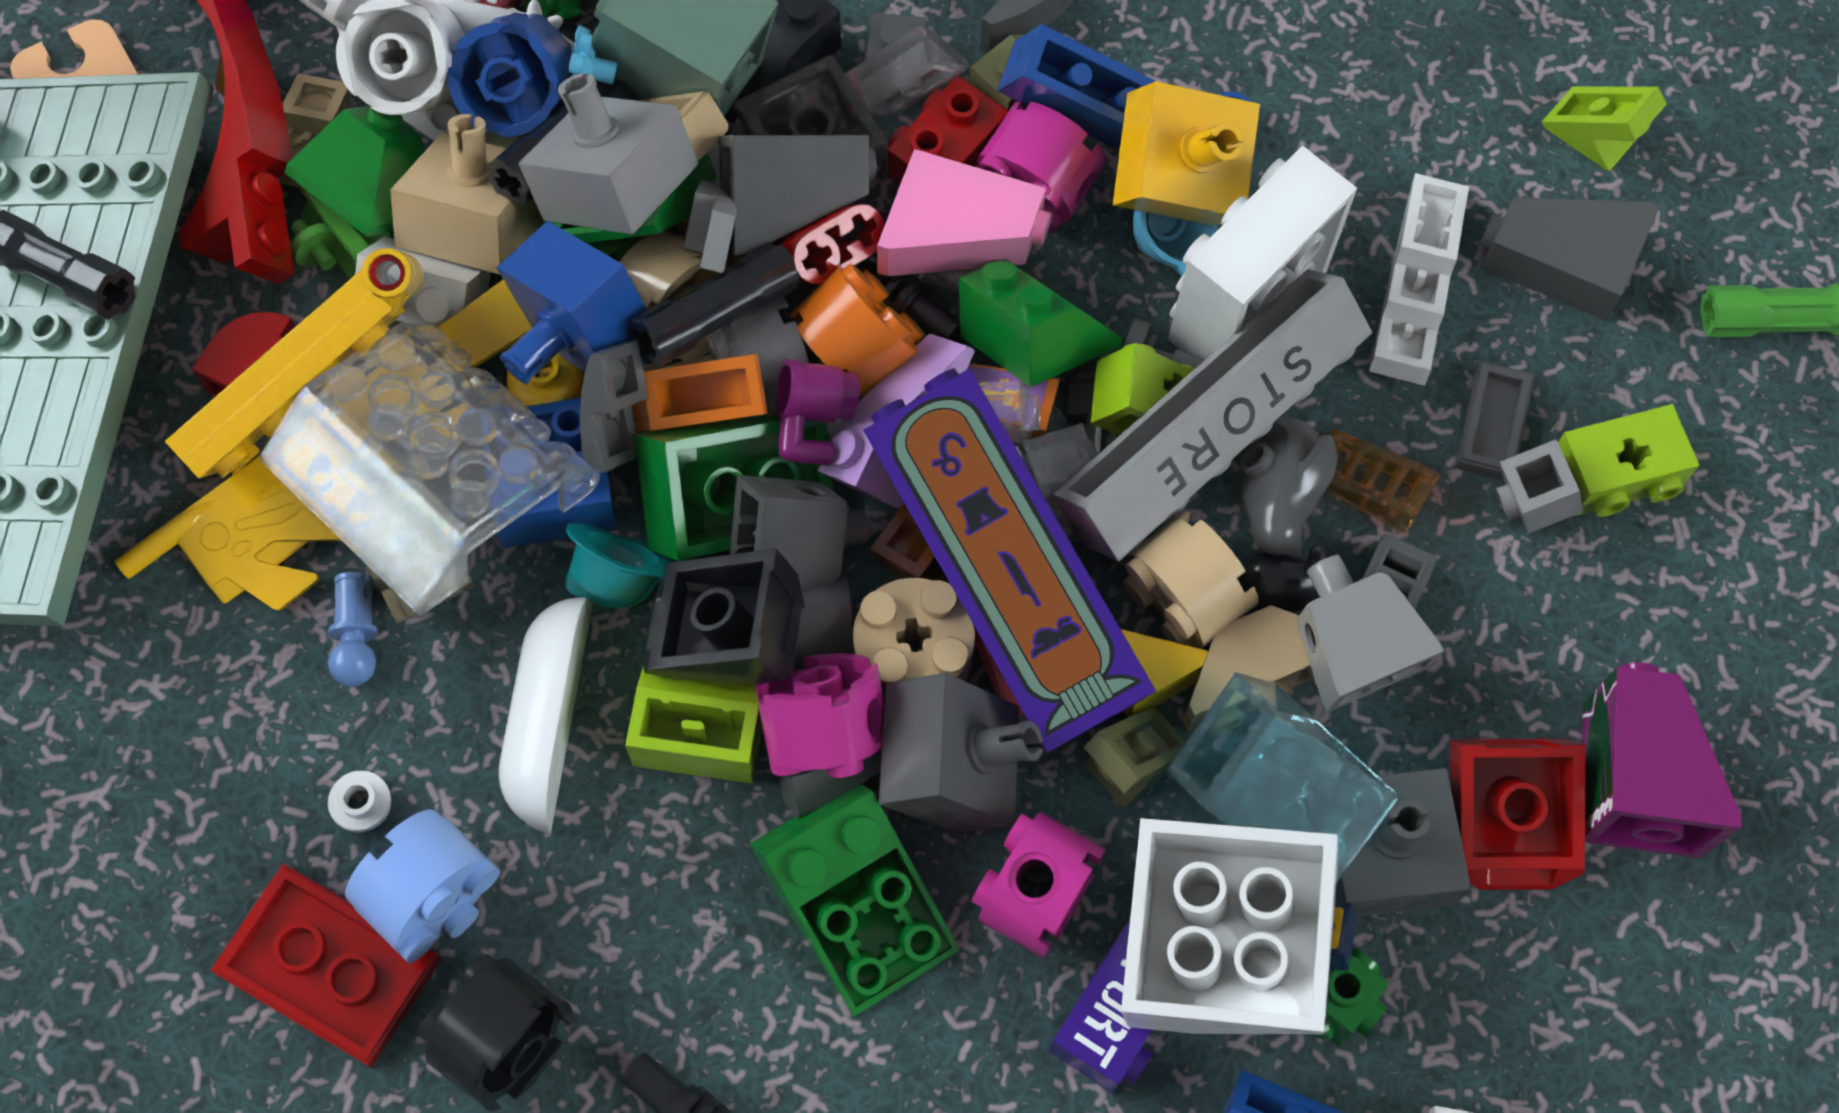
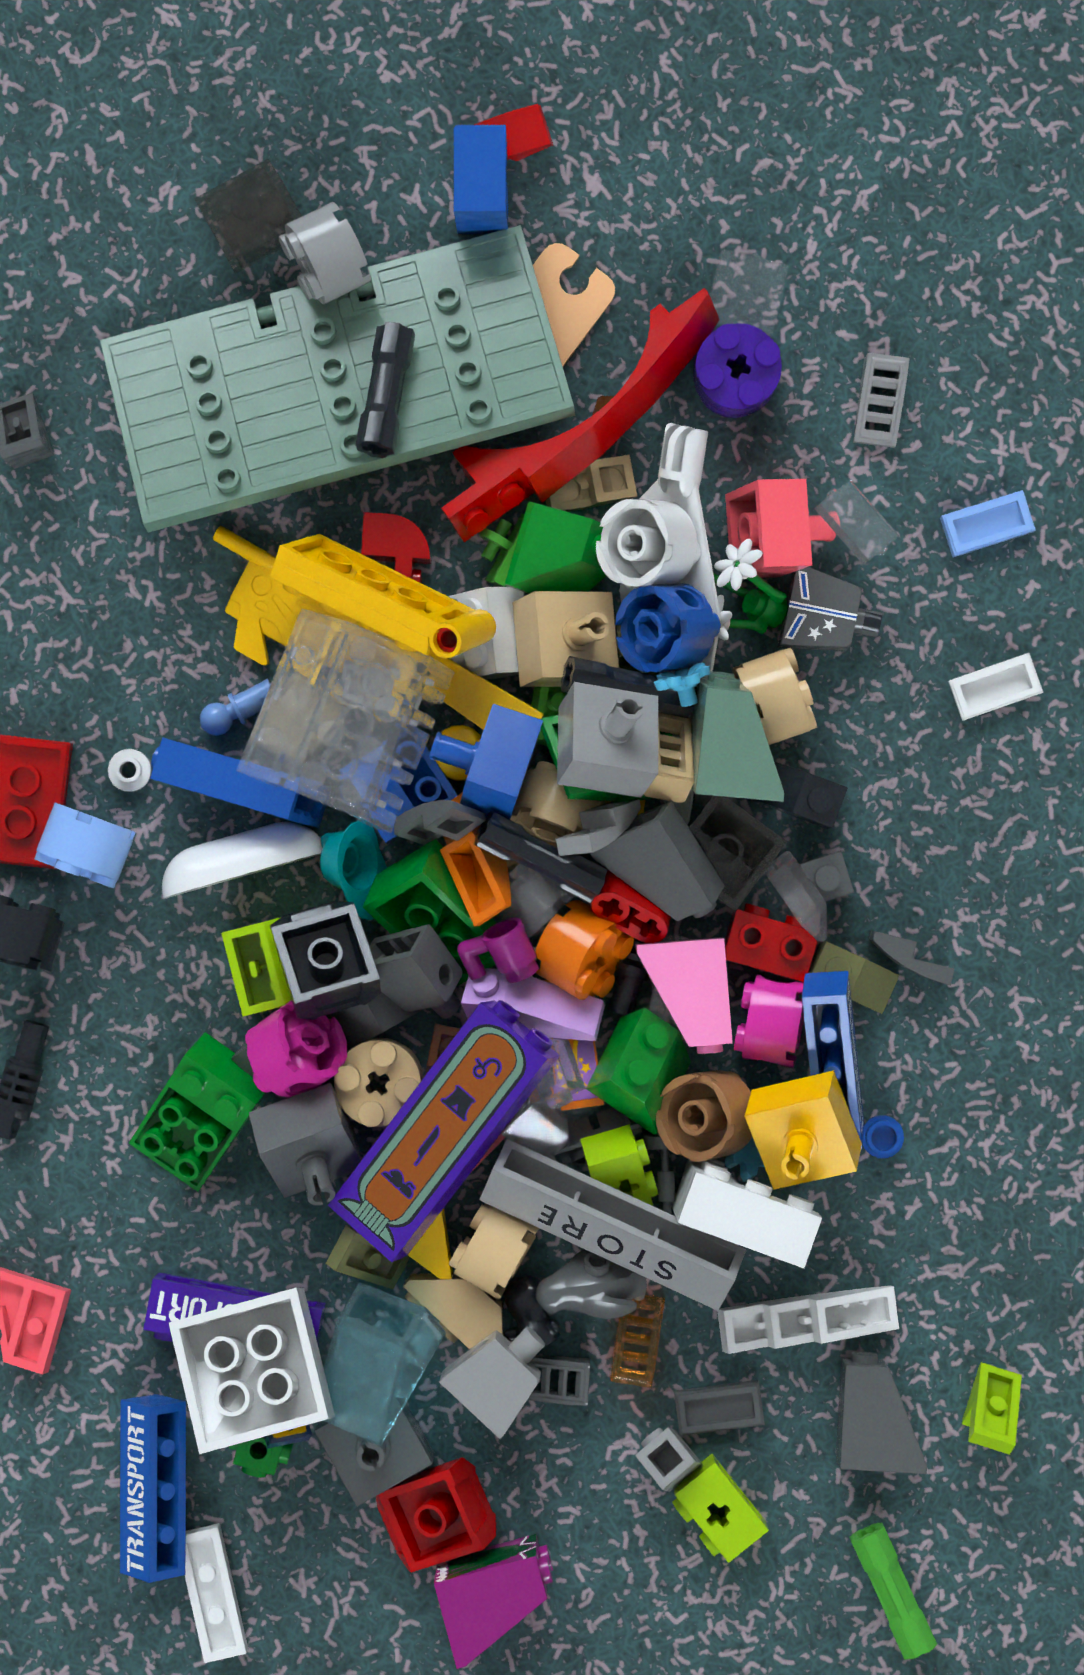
camera: 75 degrees right, 20 degrees up
dark pink brick [971,811,1107,960] -> none
none -> blue slope [150,737,331,828]
none -> medium nougat brick [656,1070,752,1162]

